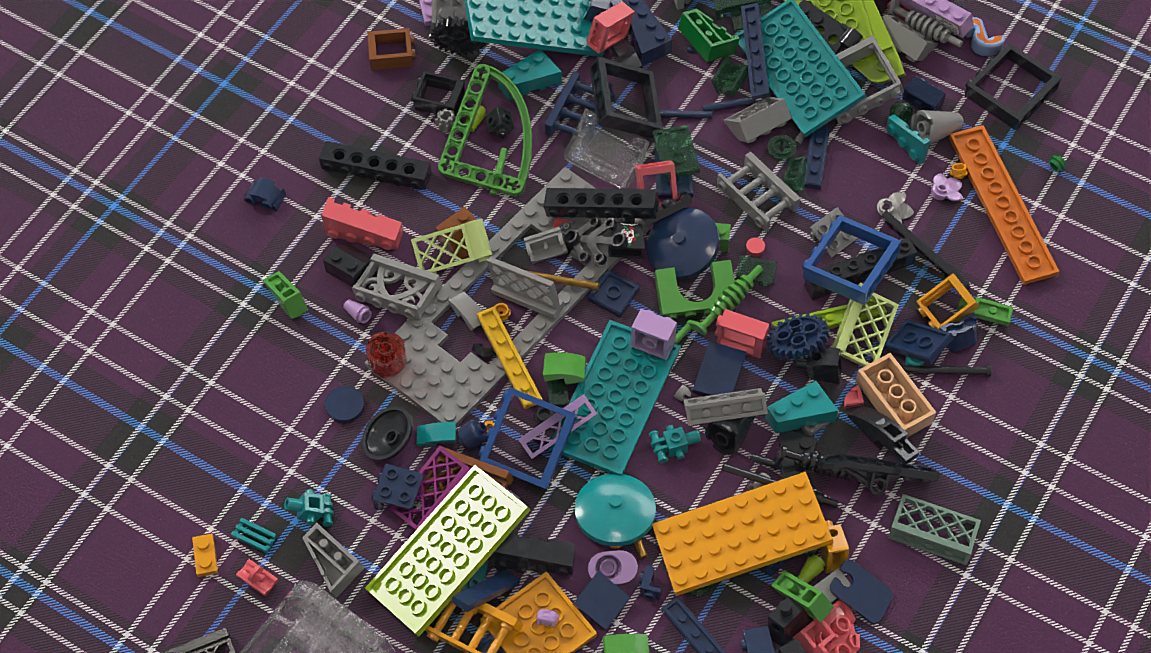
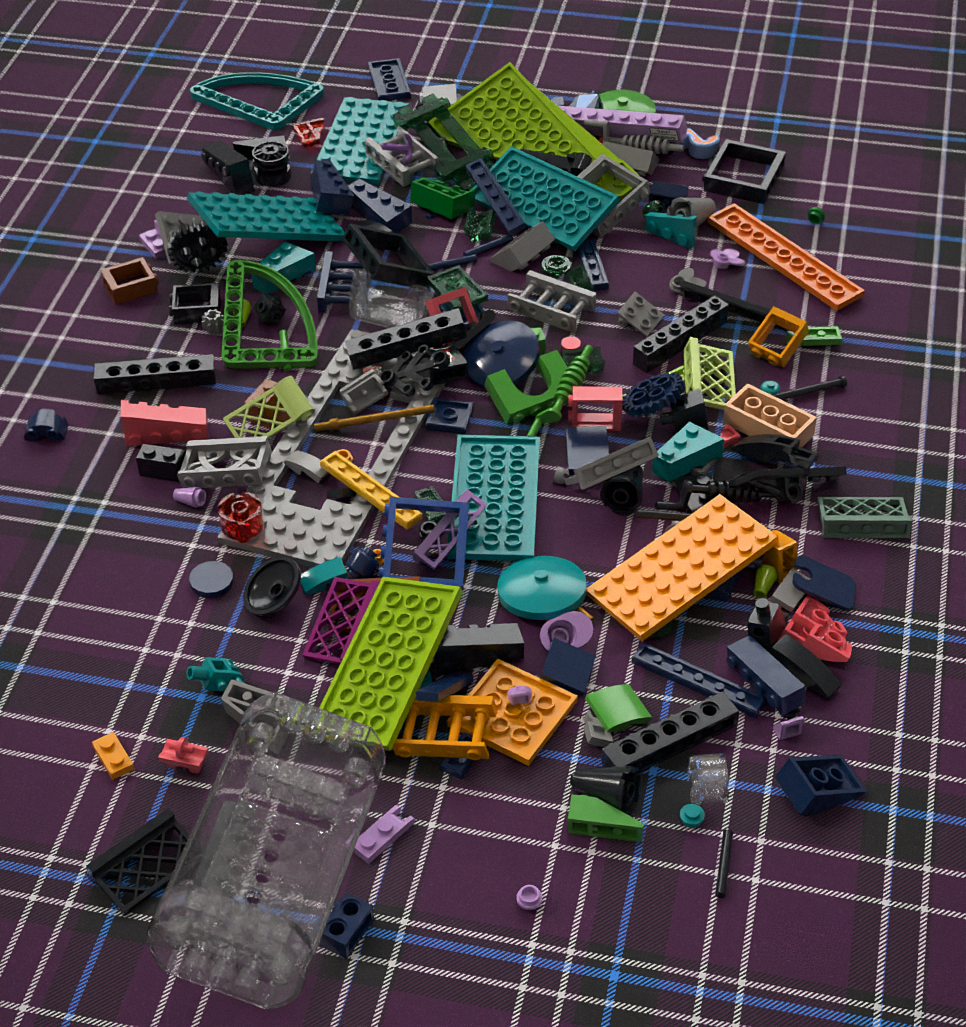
camera: 20 degrees left, 15 degrees down
teal tile [231,517,277,554] -> none
bright green slope [263,271,308,319] -> none
dark blue bracket [371,464,423,511] -> none
light grey fence [487,257,565,319] -> none
bright green slope [543,352,586,385] -> none
coral window [586,2,635,53] -> none
lavender brick [631,309,677,360] -> none
dark blue bracket [638,565,662,601] -> none
teal piece [649,425,701,463] -> none
bright green slope [771,570,834,623] -> none
blue window [802,215,901,305] -> none
dark blue tile [884,320,954,364] -> none
dark blue cylinder [939,313,978,352] -> none
light orange plate [950,163,968,179] -> none

